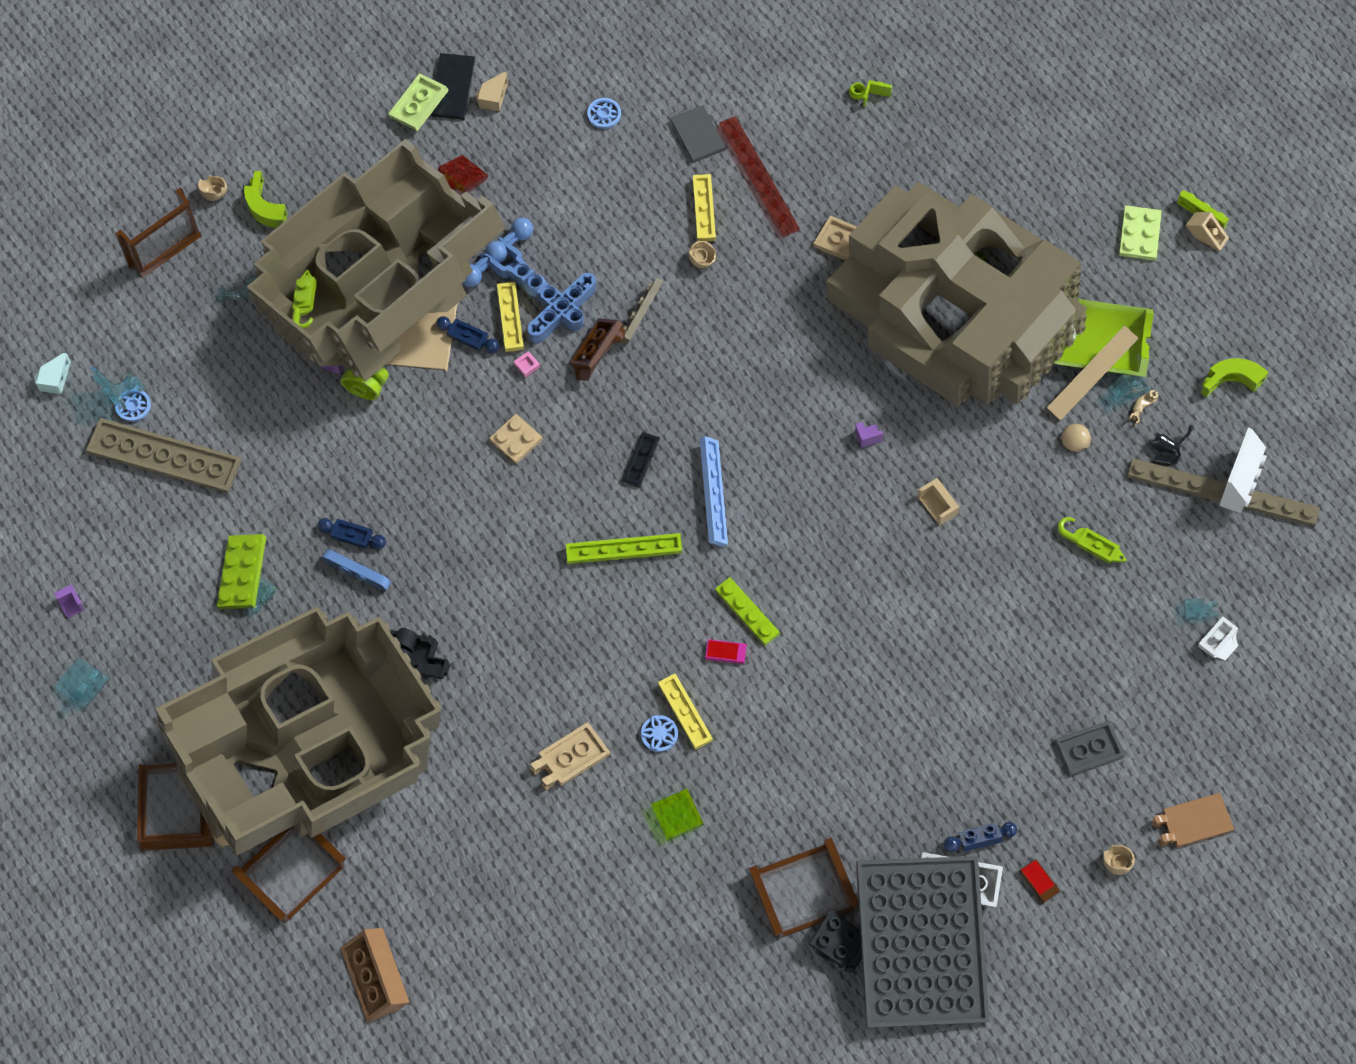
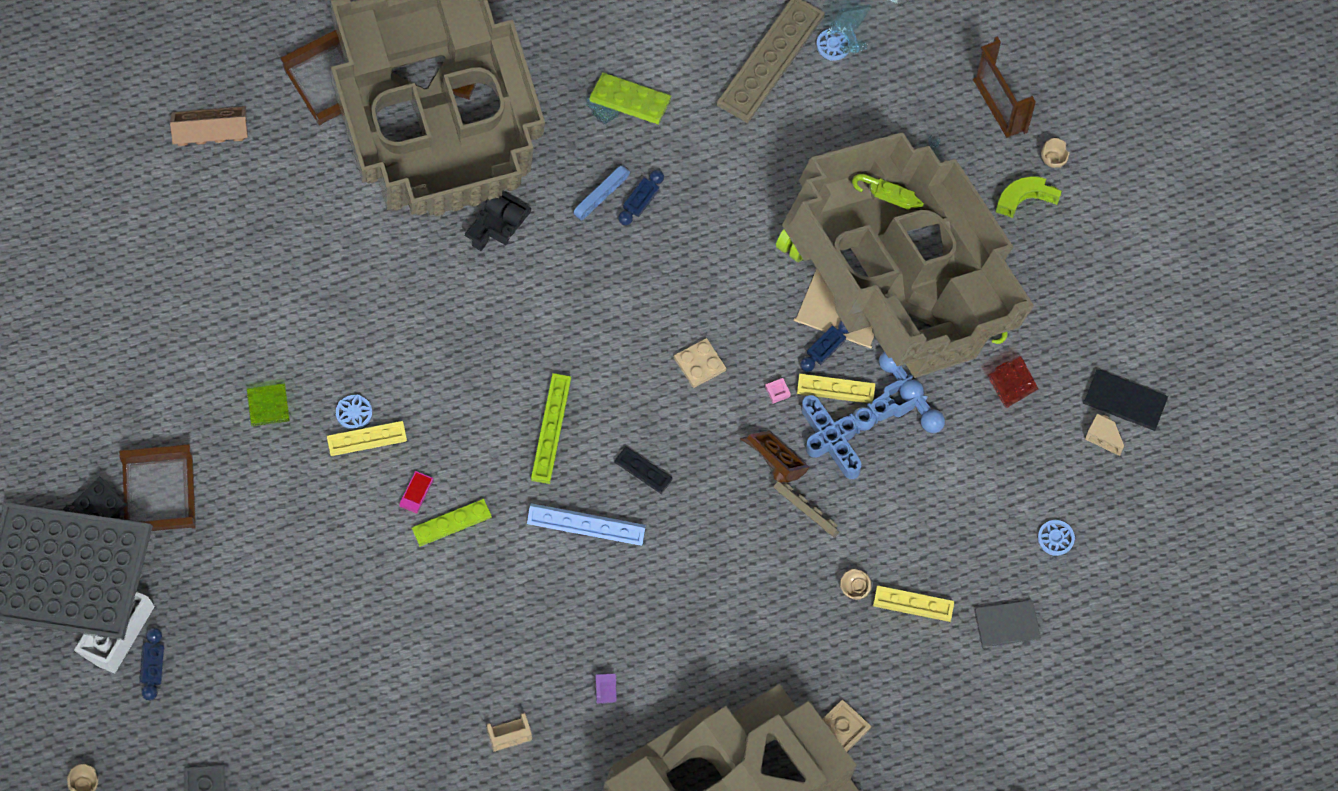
camera: 100 degrees right, 0 degrees up
yellowish green plate [388,73,449,131] -> none
tan tile [530,722,610,791] -> none
clear red tile [719,116,800,238] -> none
red tile [1019,859,1060,904] -> none

